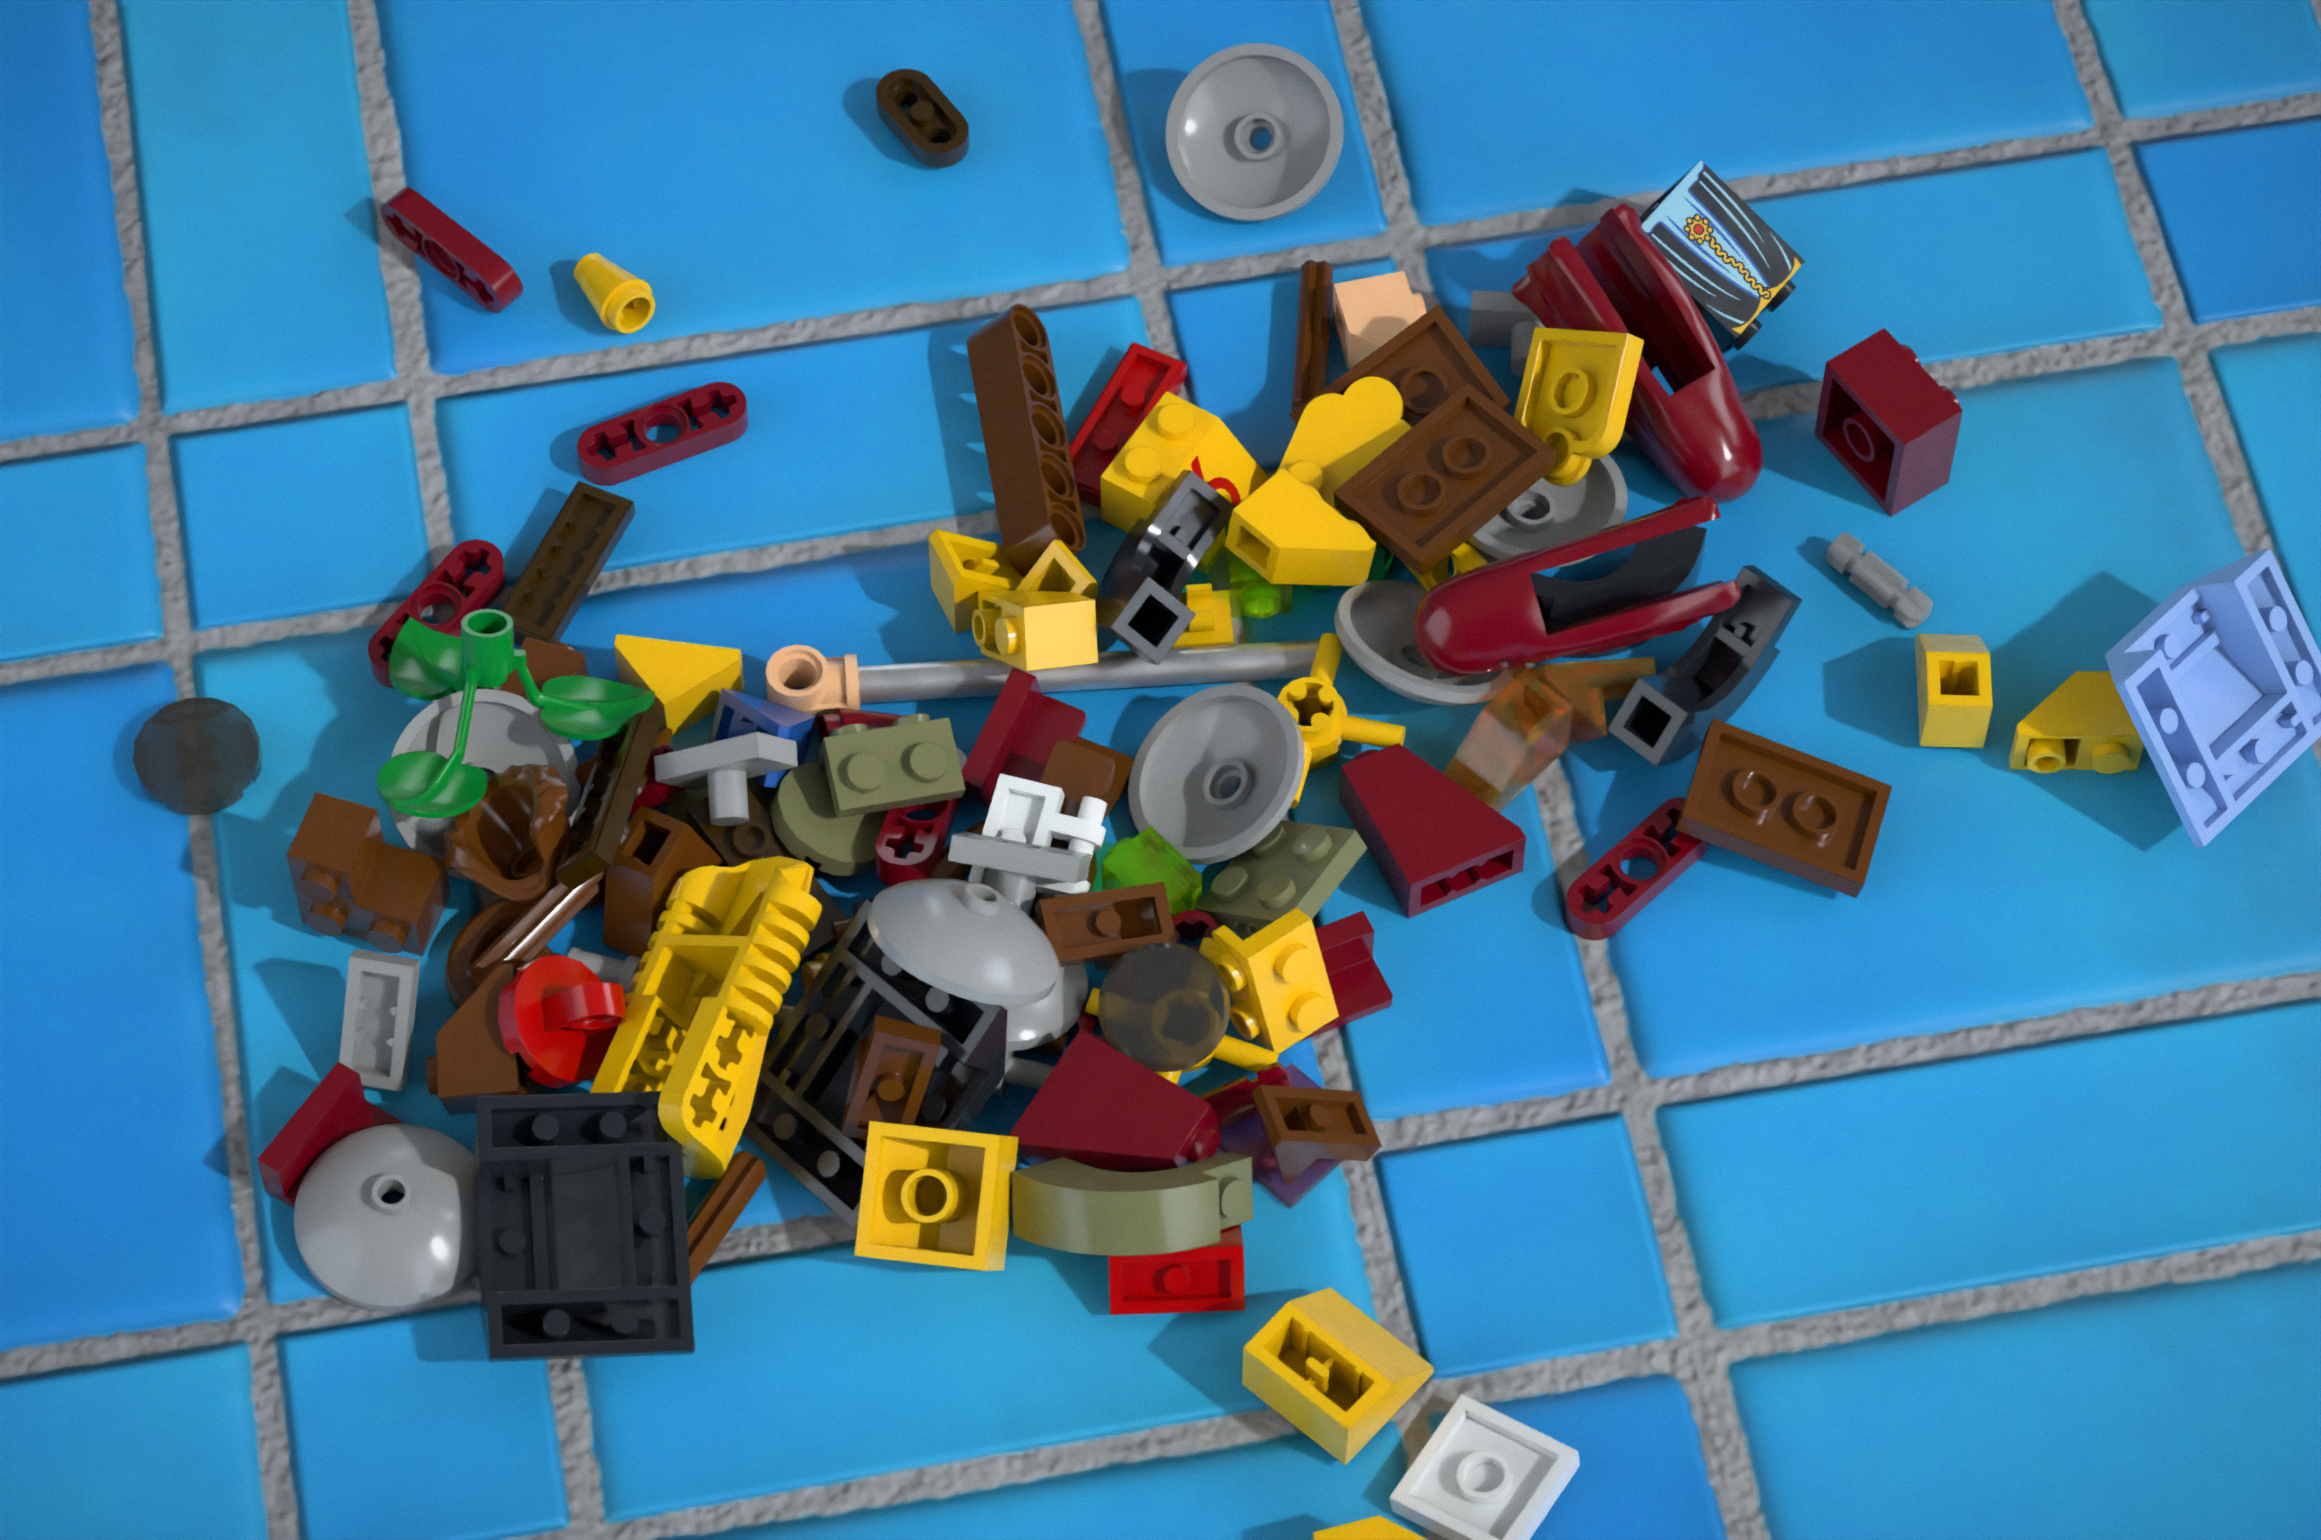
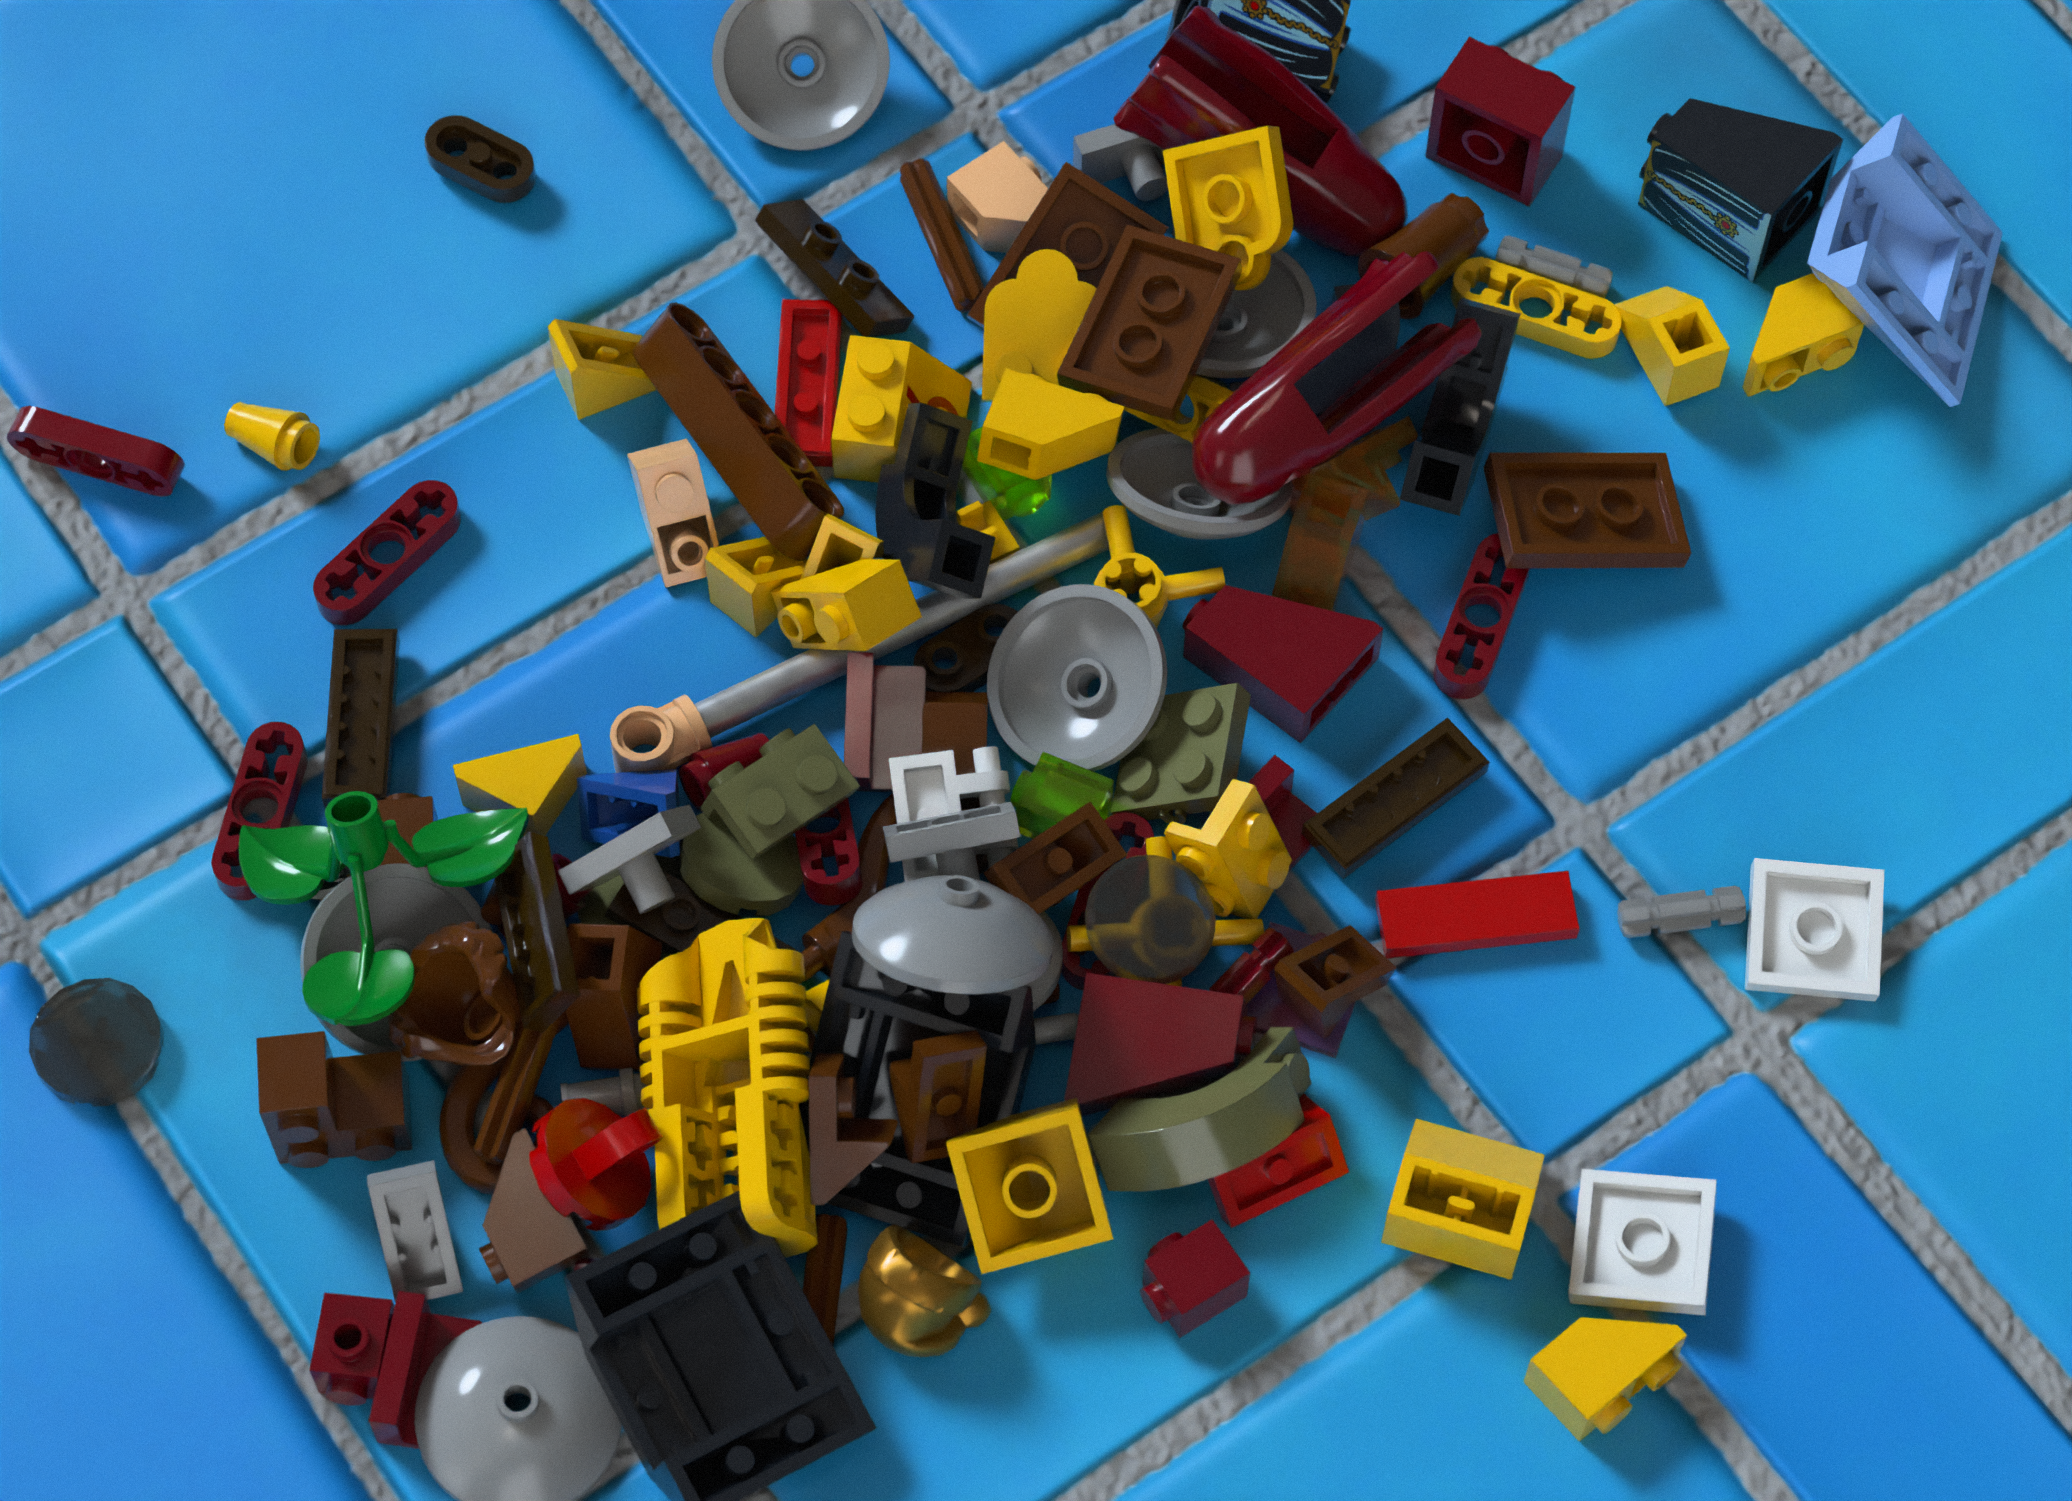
camera: 25 degrees left, 5 degrees up
none -> dark red brick [309,1293,395,1406]
none -> yellow slope [547,319,657,420]
none -> light nougat slope [627,438,719,588]
none -> dark brown plate [755,199,915,337]
none -> reddish brown slope [809,1053,898,1205]
none -> pearl gold piece [857,1224,991,1357]
none -> dark brown plate [913,604,1018,692]
none -> dark red brick [1140,1219,1250,1338]
none -> dark brown plate [1301,717,1490,879]
none -> reddish brown plant [1358,193,1489,319]
none -> red tile [1375,871,1579,959]
none -> yellow beam [1451,257,1622,359]
none -> light grey axle [1617,886,1746,938]
none -> black slope [1638,98,1843,283]
none -> white plate [1745,858,1885,1002]

